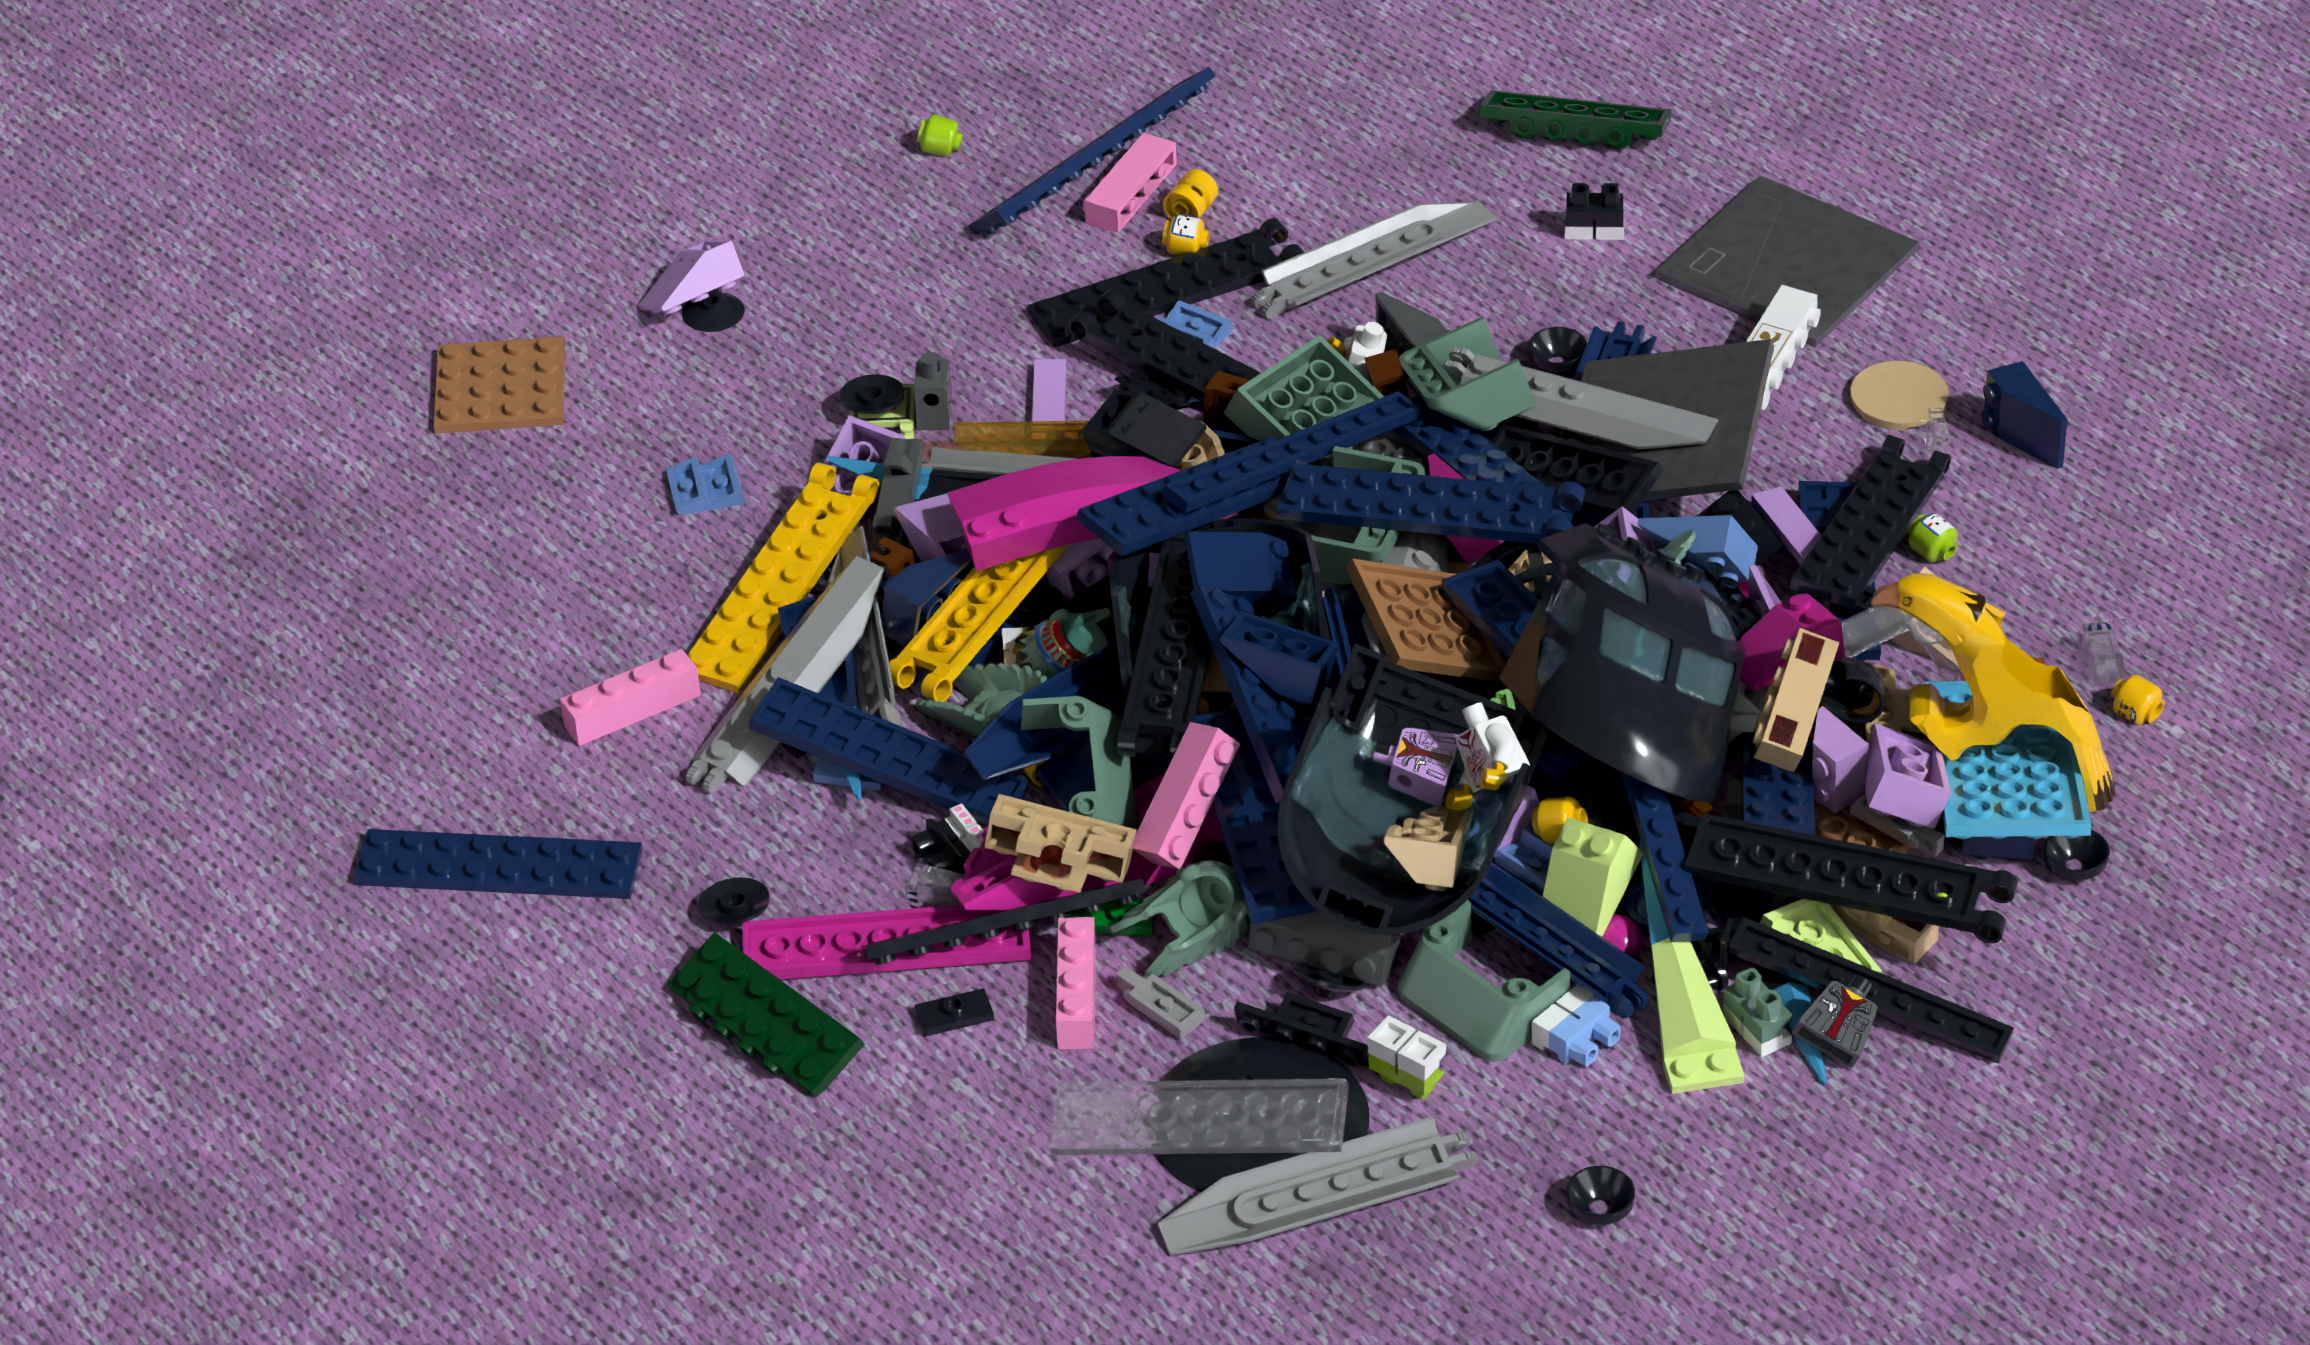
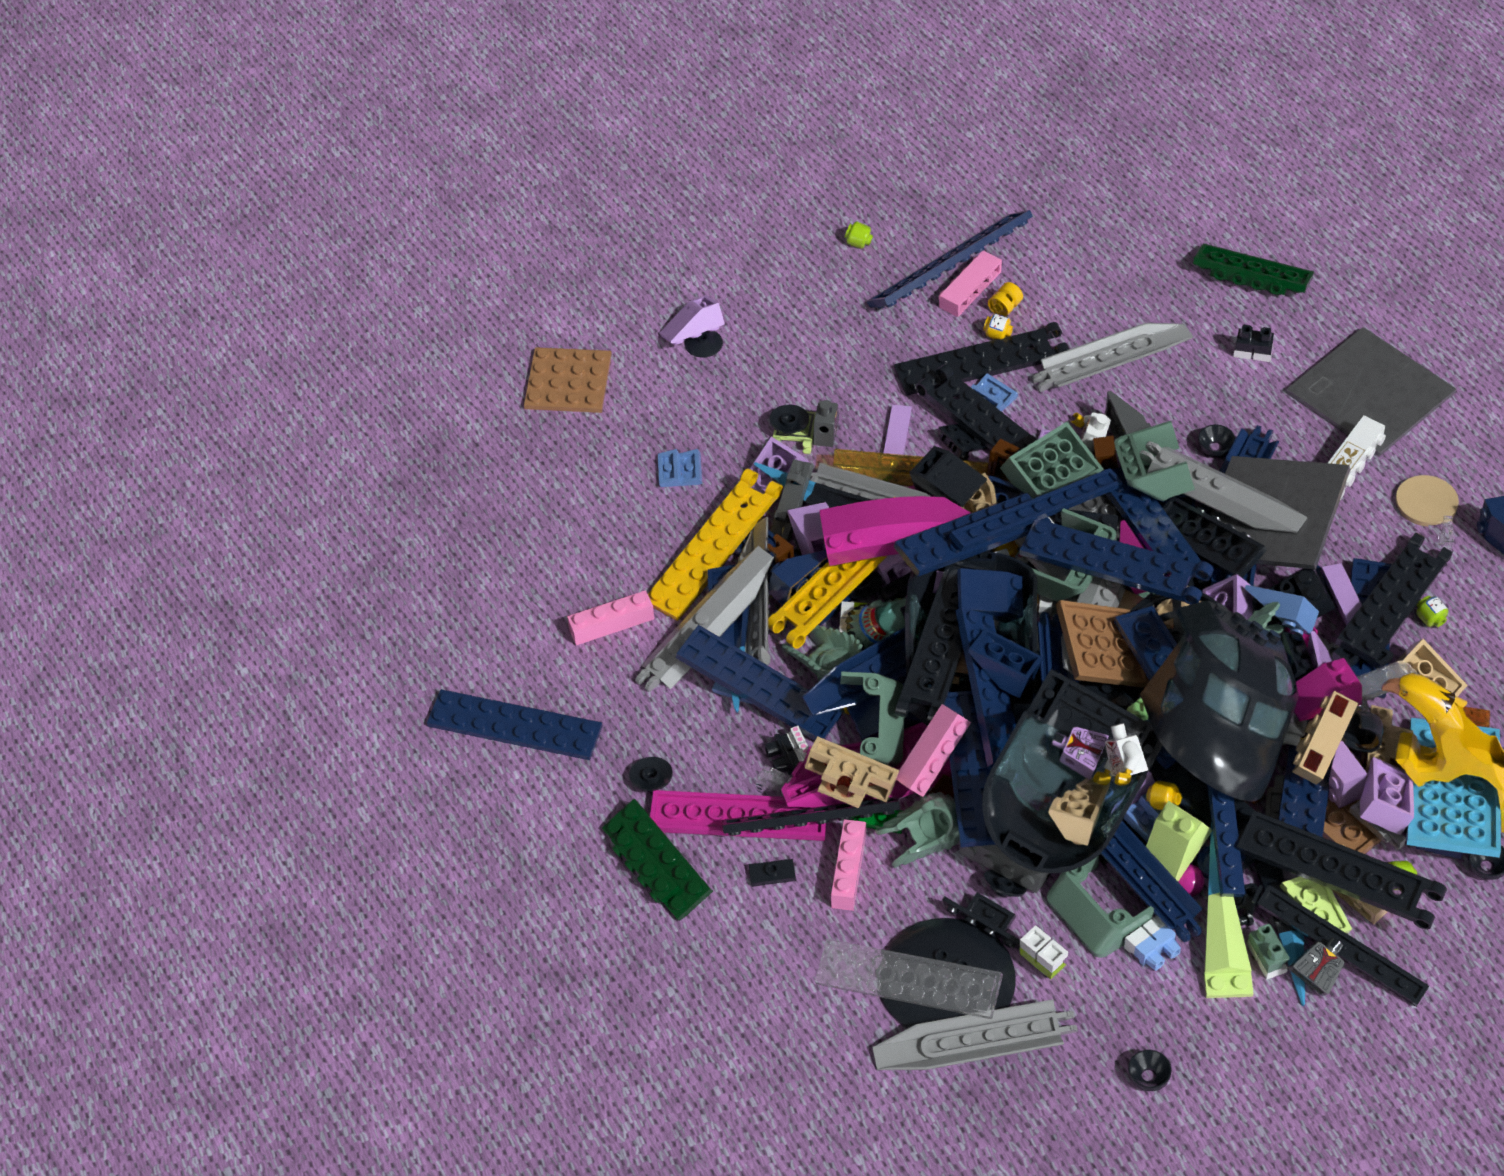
camera: 10 degrees right, 10 degrees up
light grey hinge [1116,966,1206,1039] -> none

